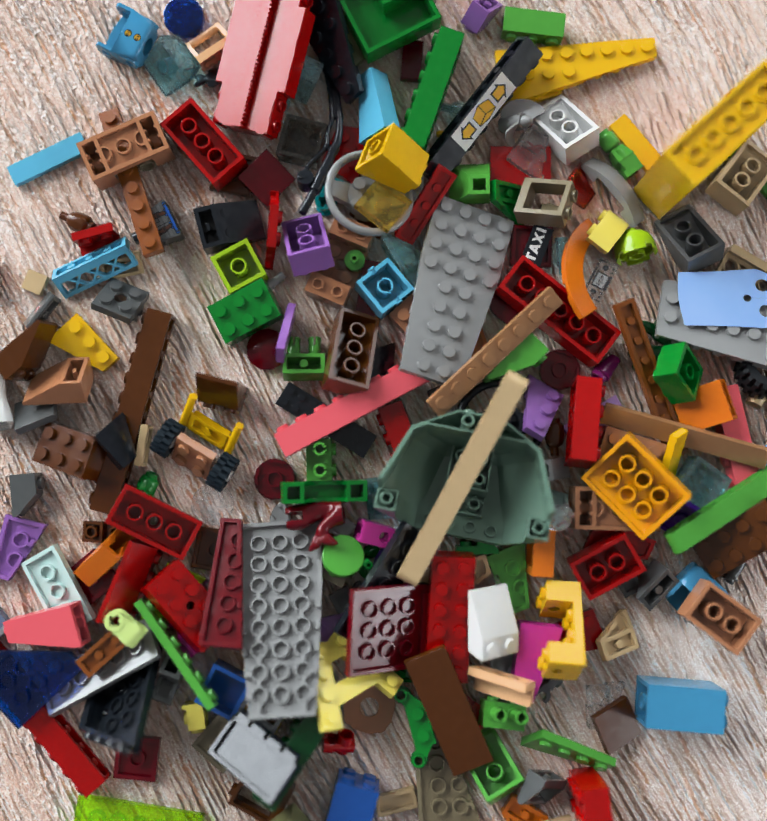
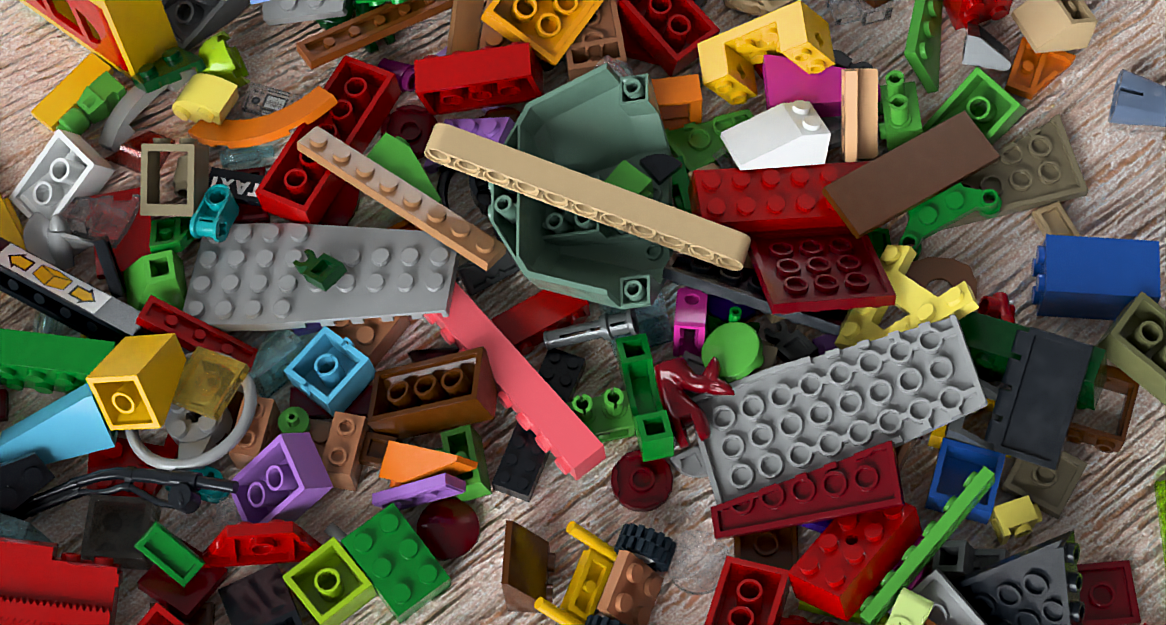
camera: 90 degrees left, 20 degrees down
none -> black tile [93,235,126,298]
none -> dark green wing [131,47,207,93]
none -> green tile [134,520,205,587]
none -> teal piece [189,184,240,242]
none -> dark green plate [293,249,347,292]
none -> reddish brown tile [359,431,398,468]
none -> orange slope [379,440,478,488]
none -> dark grey pin [543,308,639,350]
none -> bright green brick [604,160,654,199]
none -> black tile [639,154,682,185]

